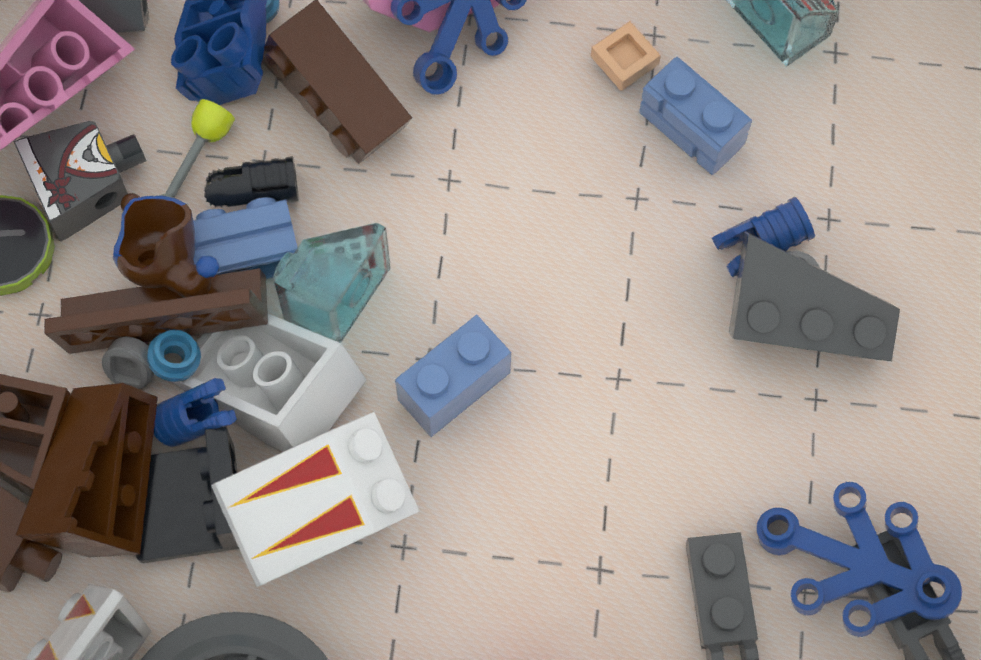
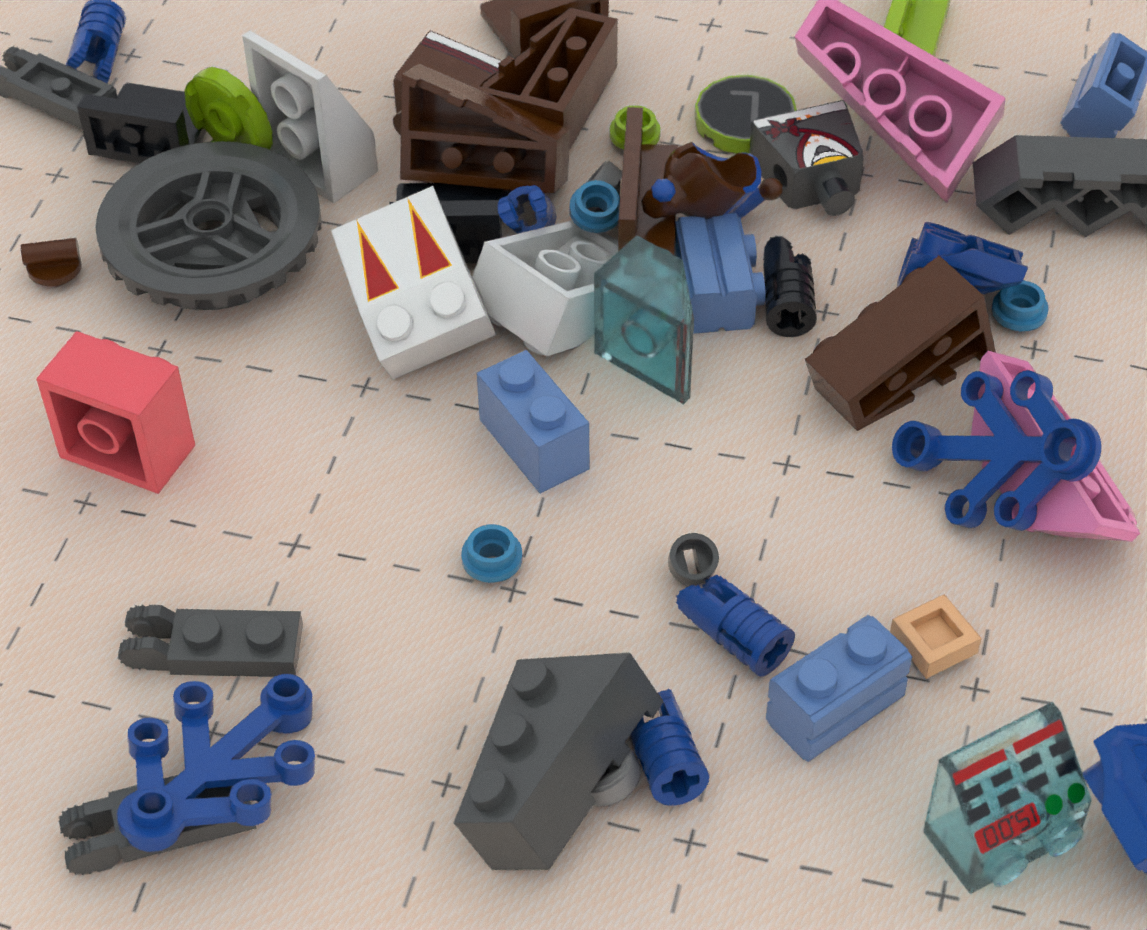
camera: 100 degrees right, 20 degrees down
neon yellow hinge [160,99,235,198] -> none
none -> dark azure plate [461,524,523,583]
none -> lime plate [610,105,661,150]
none -> dark grey hinge [668,533,719,586]
none -> blue hinge [676,575,795,676]

